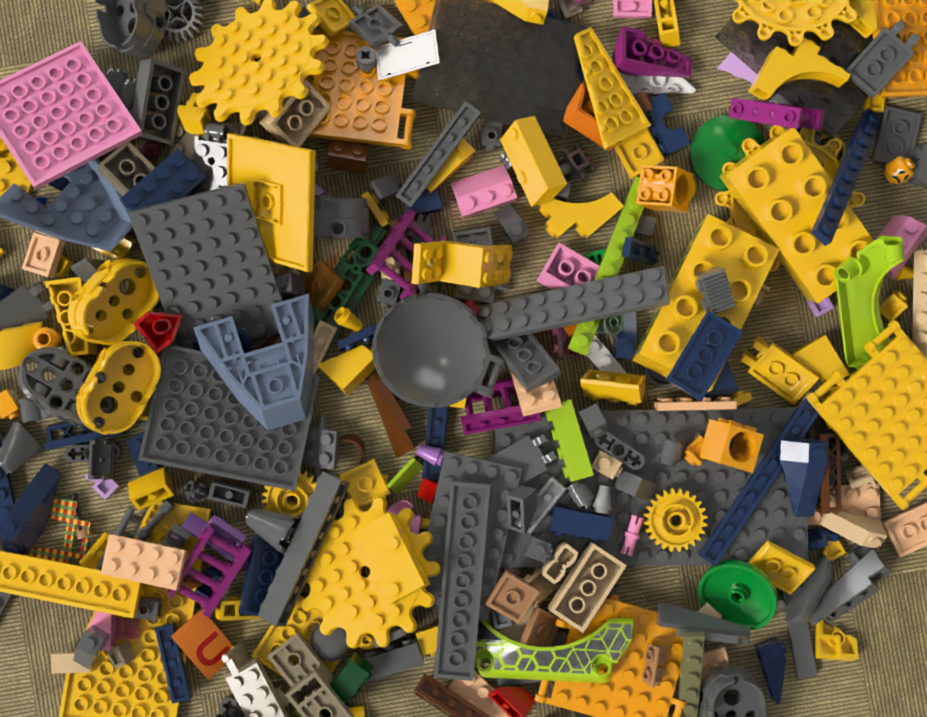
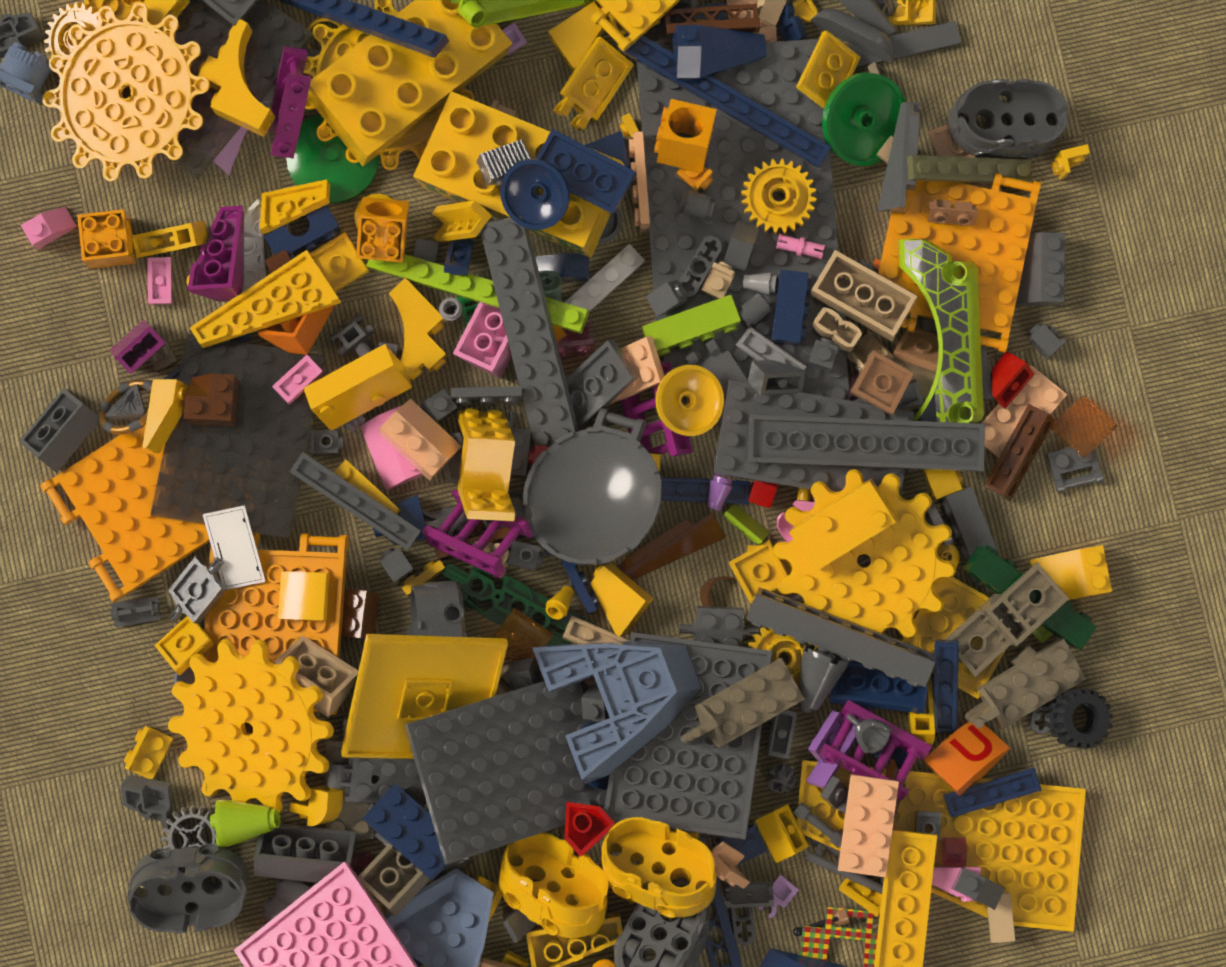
camera: 90 degrees left, 5 degrees down
dark tan slope [107,641,136,669] -> none
dark grey piece [311,622,350,661] -> none
dark grey wheel [356,46,376,71] -> none
yellow slope [580,369,646,405] -> none
clear blue slope [754,637,787,704] -> none
none -> reddish brown slope [184,373,239,427]
none -> lime cone [210,800,280,847]
none -> yellow wing [260,179,330,235]
none -> bright pink plate [272,355,324,405]
none -> yellow slope [278,572,330,621]
none -> light nougat slope [378,399,462,481]
none -> yellow fence [432,200,492,242]
none -> light grey cone [439,298,462,321]
none -> dark grey plate [451,386,523,407]
none -> dark blue dish [500,158,570,230]
none -> dark grey brick [581,685,609,722]
none -> yellow dish [656,365,724,436]
none -> dark tan hinge [681,658,804,748]
none -> light nougat bracket [711,842,750,889]
none -> dark grey piece [846,714,891,754]
none -> dark blue tile [934,639,959,733]

